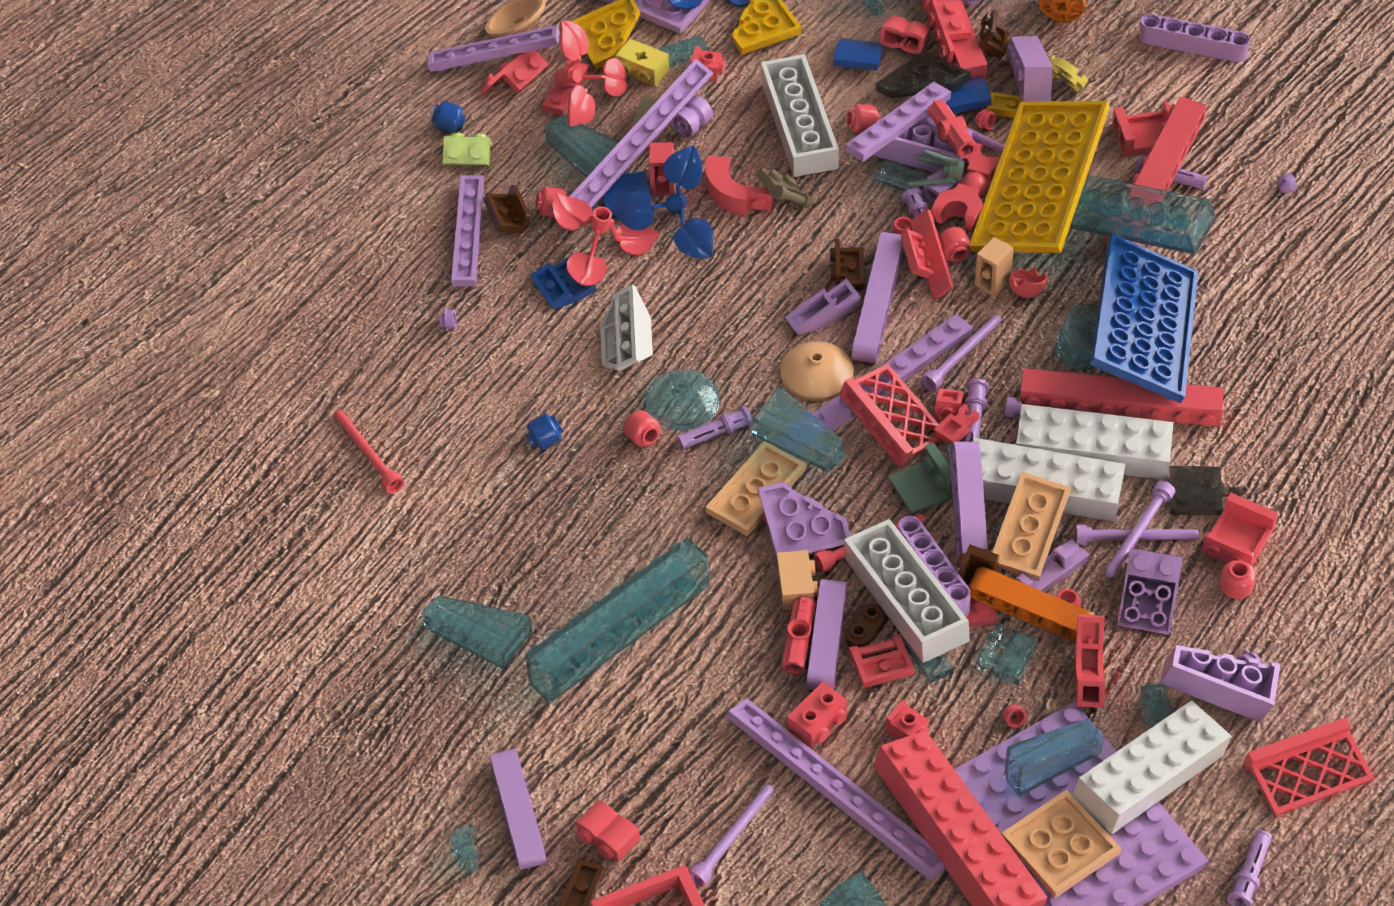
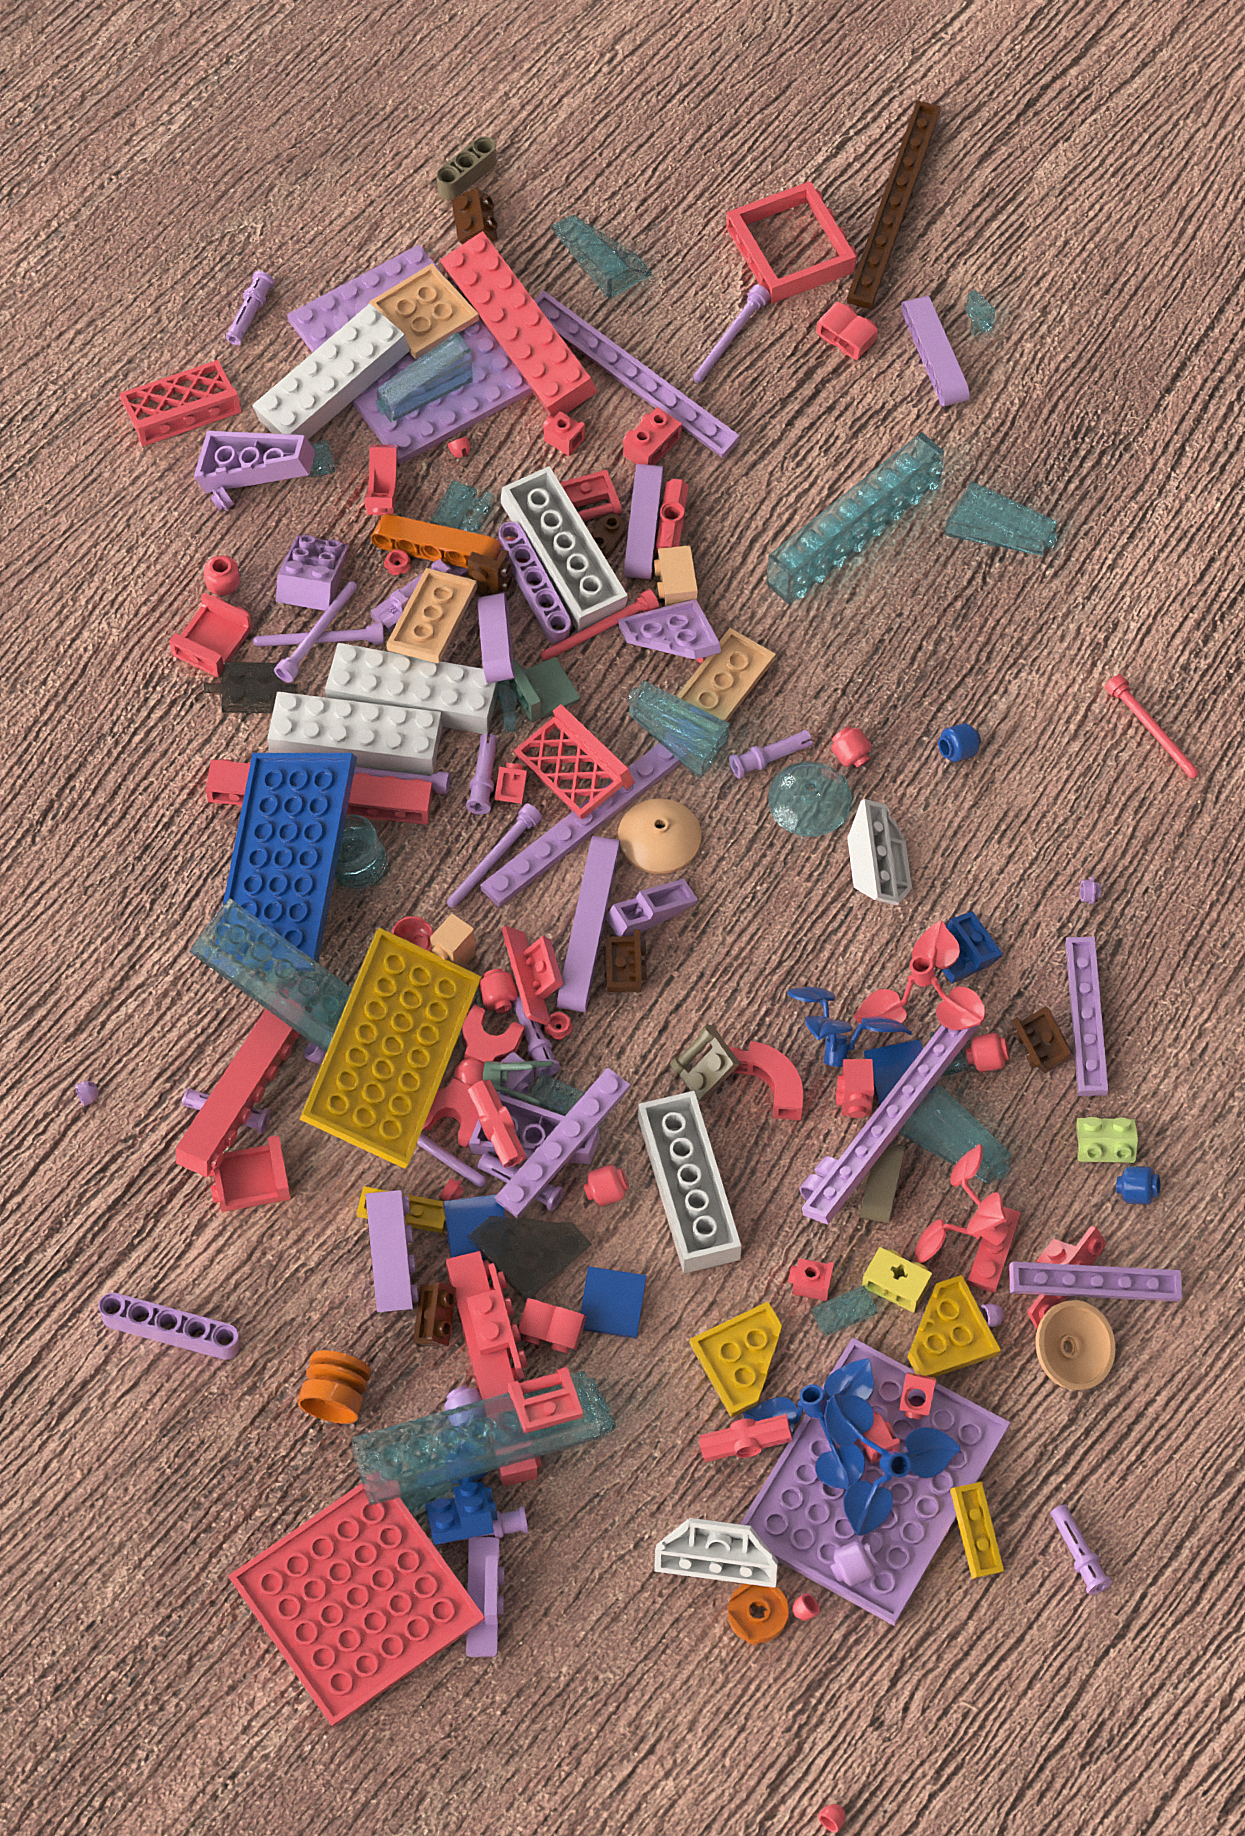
camera: 175 degrees right, 10 degrees up
coral plate [934,404,980,445] -> none
light yellow plate [1049,55,1088,92] -> none

